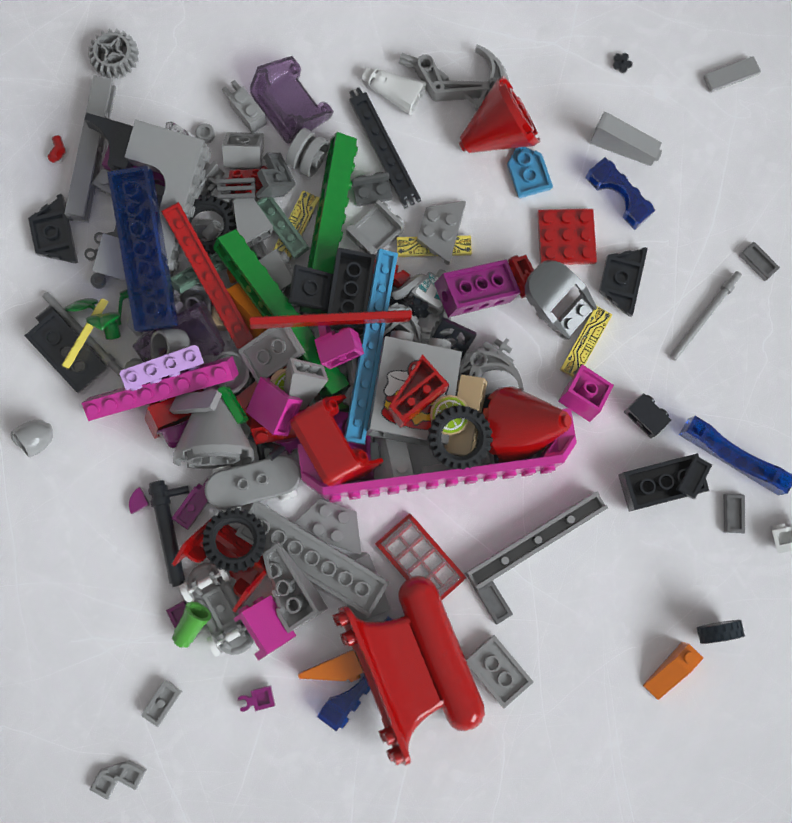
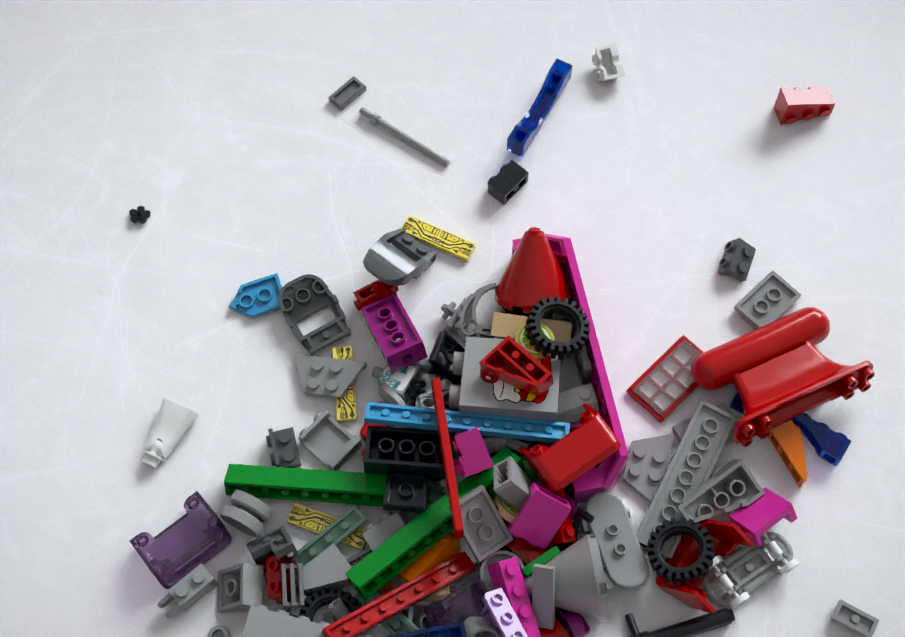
camera: 85 degrees left, 15 degrees down
magenta tile [166,601,186,628] -> none
magenta hinge [171,478,209,530] -> none
bright green plant [172,602,211,648] -> none
magenta plate [238,685,275,711] -> none
black hinge [349,87,421,209] -> none
light grey piece [399,45,509,111] -> none
red cone [459,76,541,153] -> none
light grey tile [465,491,608,590] -> none
flat silver tile [475,581,513,625] -> none
red plate [537,209,597,265] -> none
dark pink slope [558,364,614,422] -> none
clear blue arch [585,157,655,230] -> none
light grey slope [590,112,662,166] -> none
black wing [599,247,648,317] -> none
black brick [618,453,710,512] -> none
orange slope [643,642,704,700] -> none
black tile [676,455,712,499] -> none
black wheel [697,620,745,644] -> none
light grey tile [703,56,761,92] -> none
flat silver tile [723,494,745,534] -> none
none -> dark grey slope [278,274,351,356]
none -> dark grey bracket [717,238,756,282]
none -> wedge [774,86,835,125]

